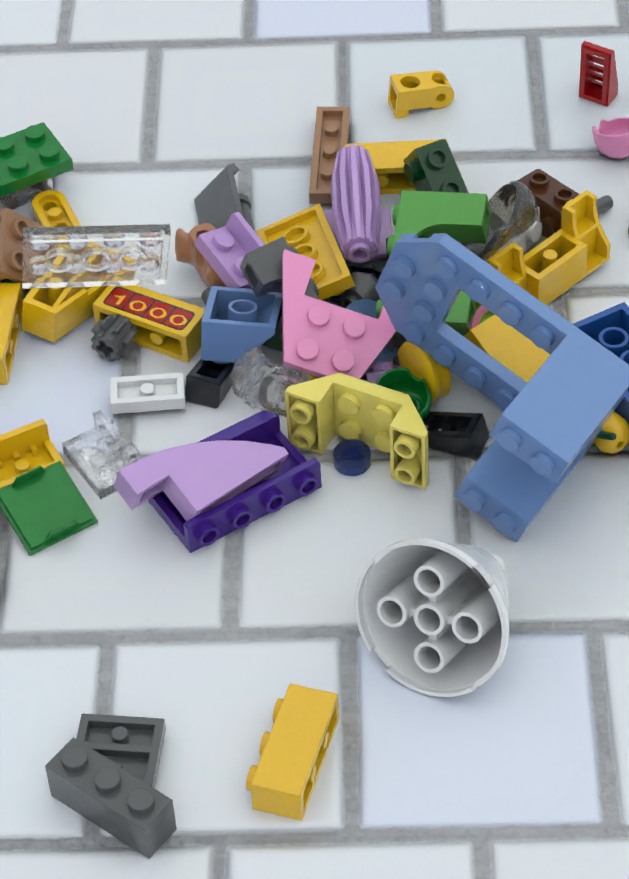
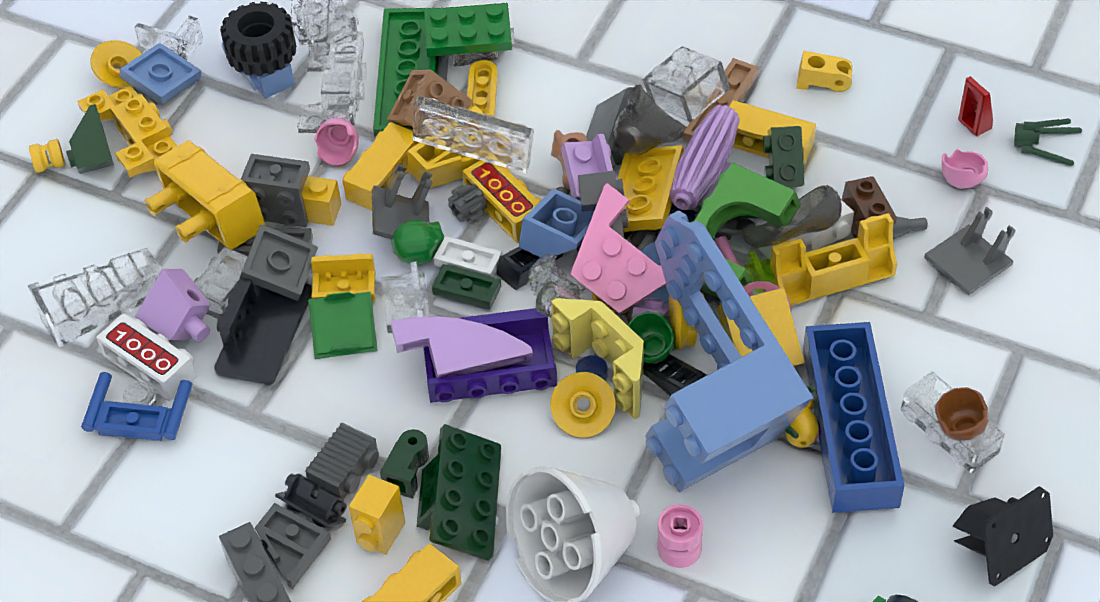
camera: 25 degrees right, 5 degrees up
none -> black hinge [275,473,347,528]
none -> dark grey brick [305,422,379,500]
none -> yellow brick [349,475,406,554]
none -> dark grey plate [372,164,432,240]
none -> dark green leg [380,429,429,499]
none -> green piece [391,219,444,266]
none -> dark green bracket [416,424,501,561]
none -> dark green plate [432,264,501,310]
none -> yellow dish [550,372,616,438]
none -> clear smoke hair [613,85,687,155]
none -> clear brick [642,46,730,122]
none -> bright pink wheel [657,504,703,568]

